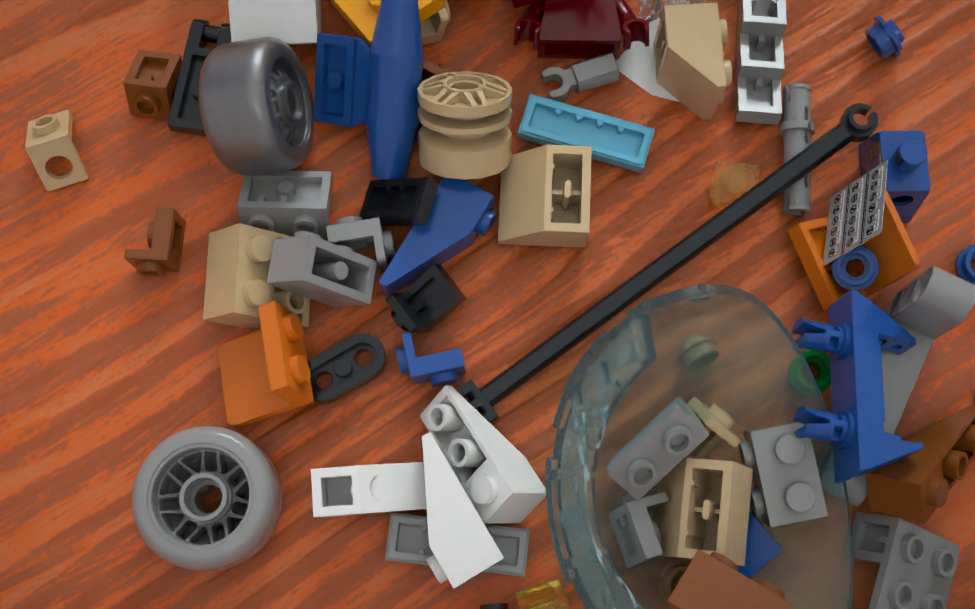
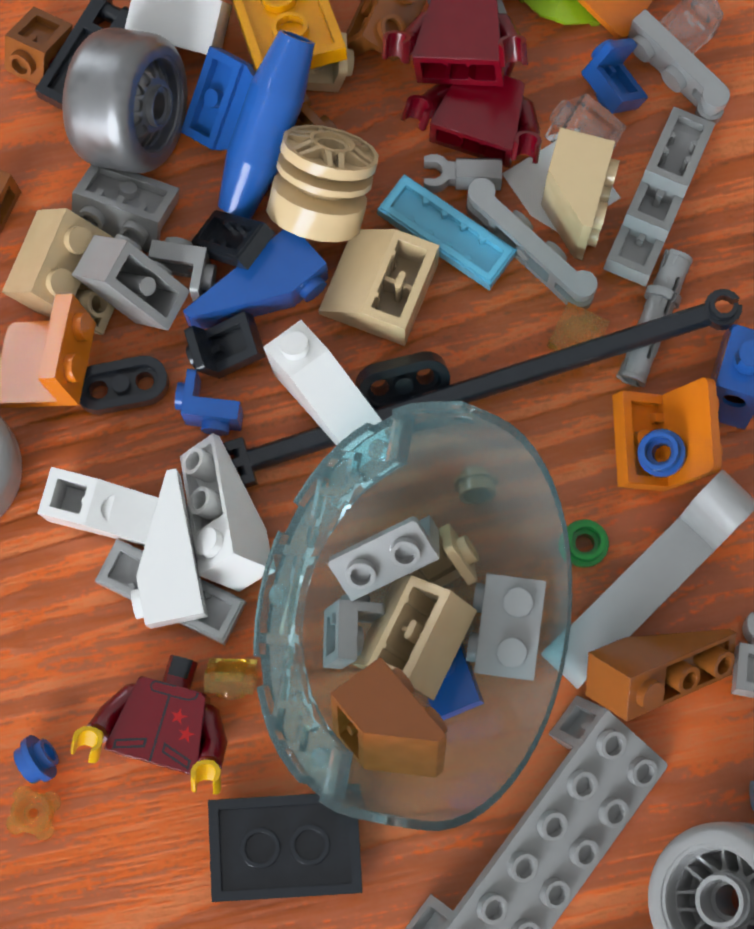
camera: 20 degrees right, 0 degrees up
blue hose [791,289,923,484] -> none
light grey sticker [823,160,888,267] -> none
none -> white slope [263,320,394,468]
none -> black plate [355,351,450,409]
none -> light grey plate [466,178,598,311]

